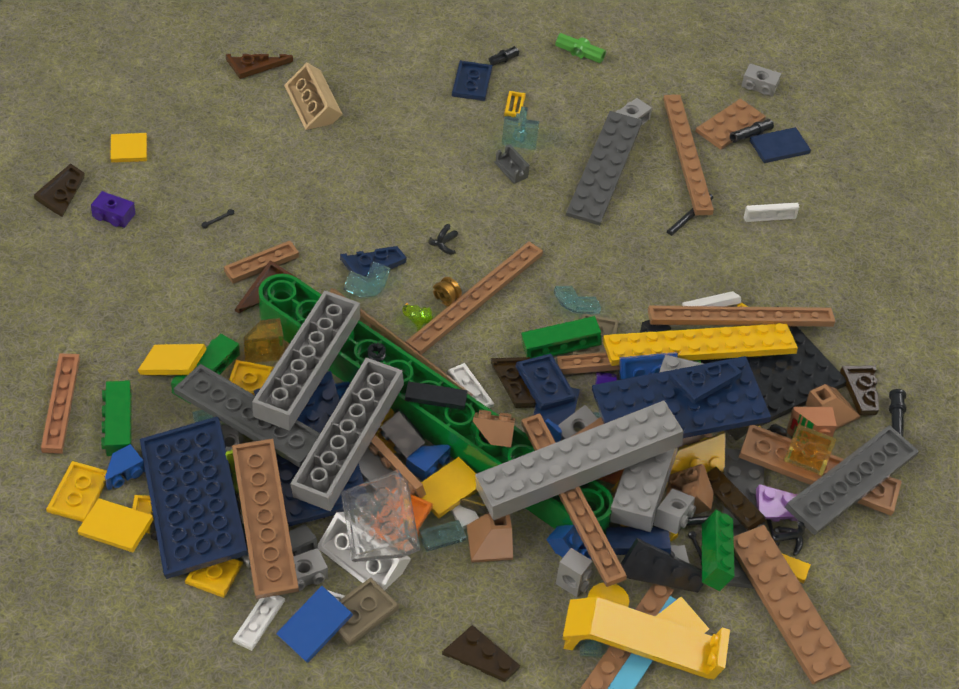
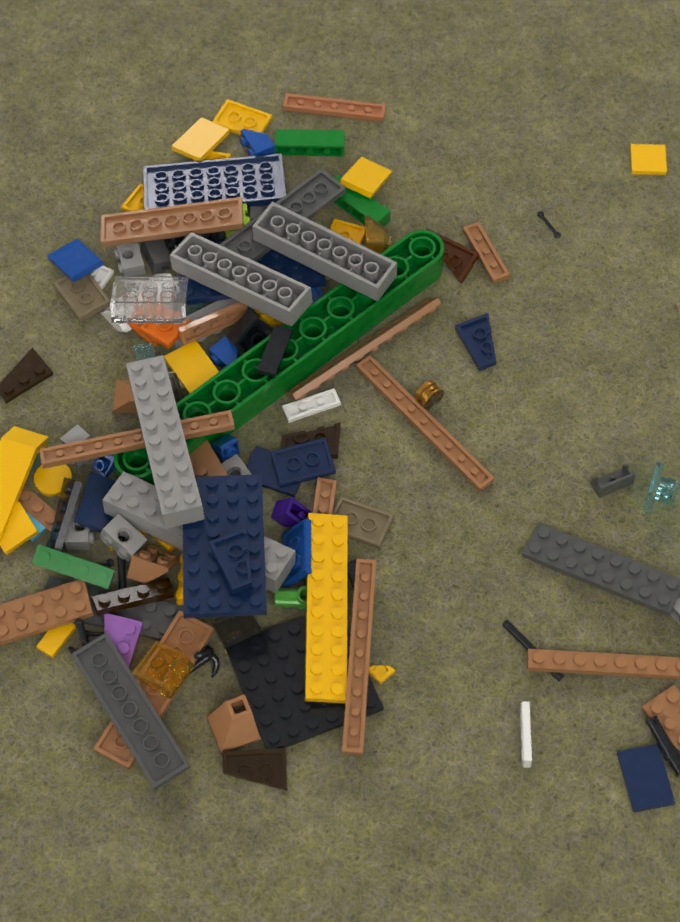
camera: 105 degrees right, 10 degrees up
dark brown wing [34,163,85,217] -> none
dark purple brick [91,191,136,228] -> none
white tile [233,595,285,651] -> none
clear light blue plate [343,262,391,297] -> none
black bush [368,342,386,362] -> none
clear neon green animal [402,303,433,332] -> none
black piece [428,224,458,255] -> none
medium nougat slope [473,410,515,447] -> none
green brick [521,316,602,359] -> none
clear light blue plate [554,286,602,314] -> none
white tile [682,291,741,307] -> none
nougat slope [786,407,837,451] -> none
black pin [889,389,906,437] -> none

